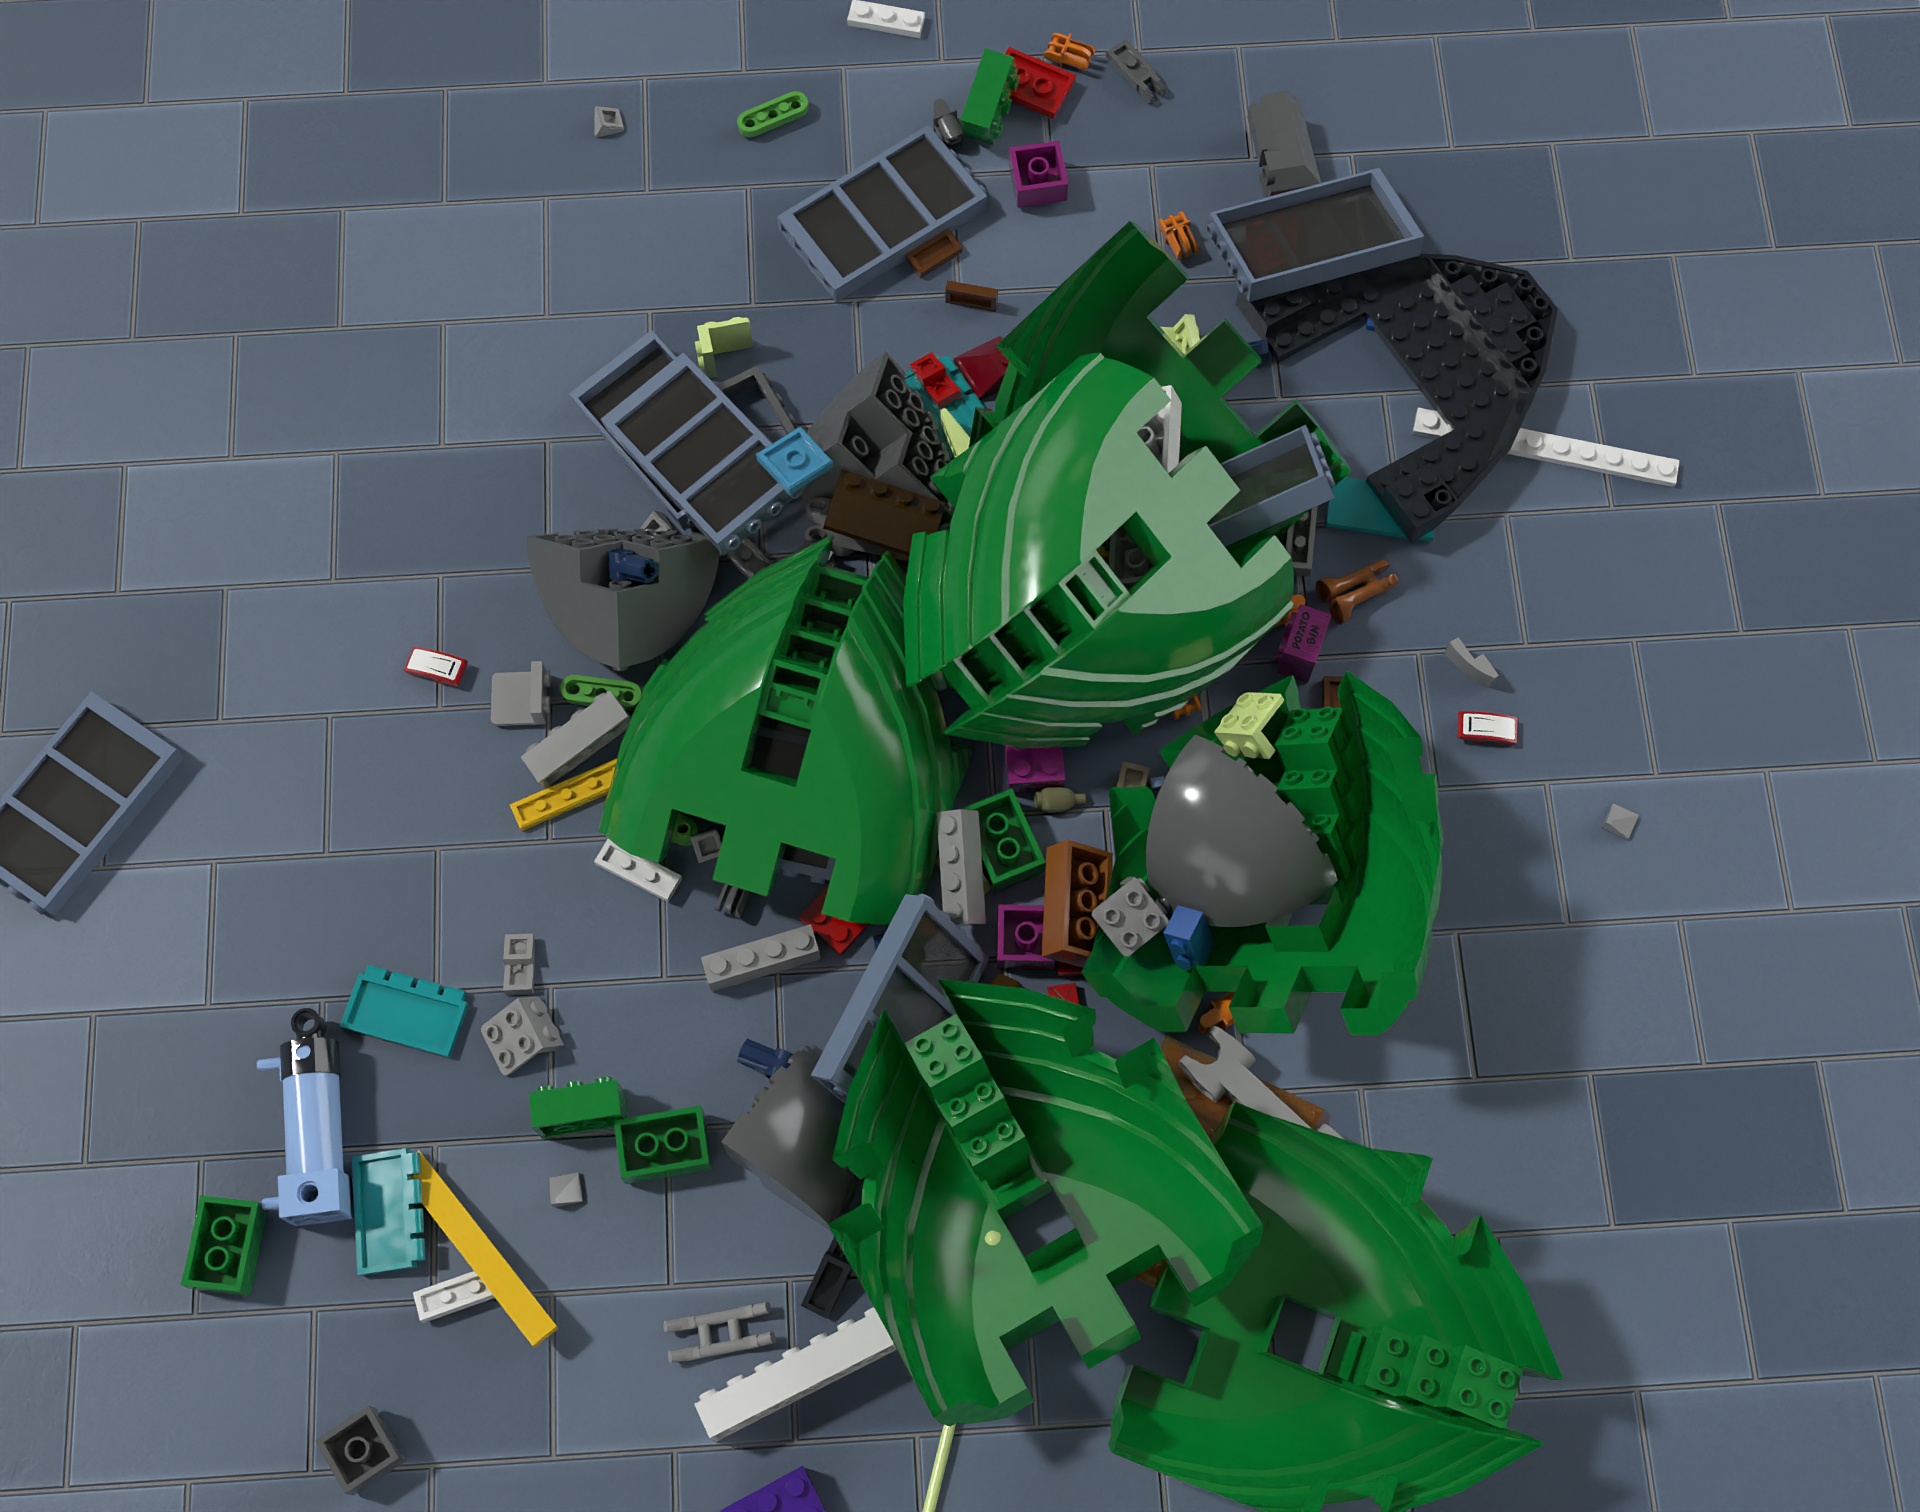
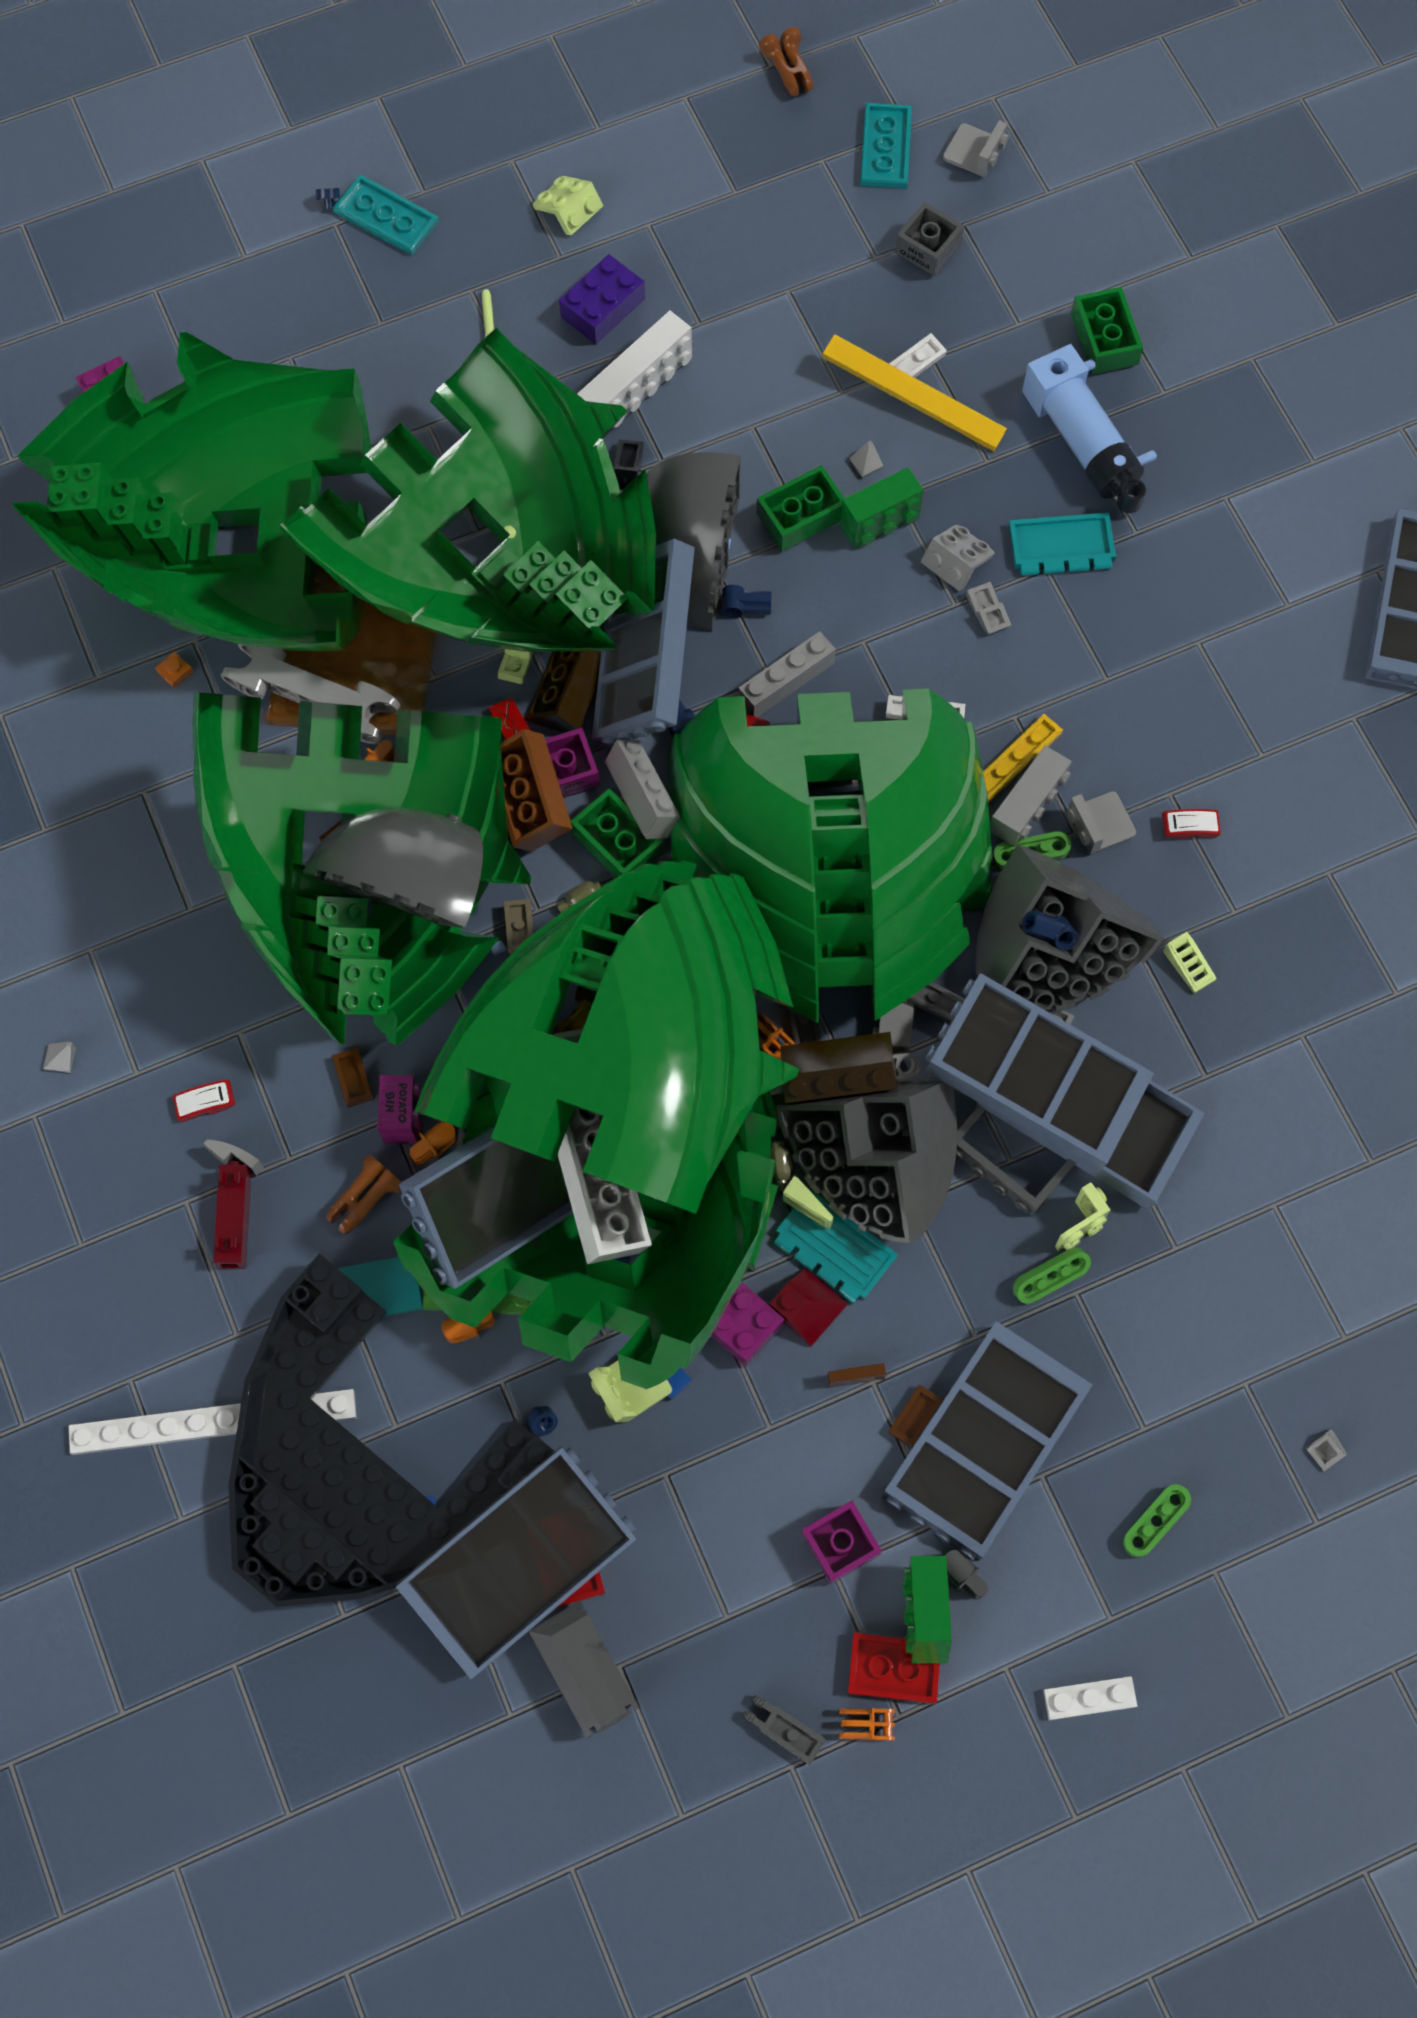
camera: 160 degrees right, 0 degrees up
teal hinge [352,1148,426,1276] -> none
light grey piece [664,1301,776,1363] -> none
dark azure tile [756,427,834,495] -> none
red slope [910,352,962,409] -> none
light grey bracket [1092,877,1169,956] -> none
orange arm [1158,211,1201,261] -> none
blue brick [1163,905,1215,970] -> none
yellowish green bracket [1214,692,1284,759] -> none
none -> dark red brick [213,1161,252,1269]
none -> bright green plate [1013,1247,1091,1304]
none -> yellowish green slope [1163,932,1217,994]

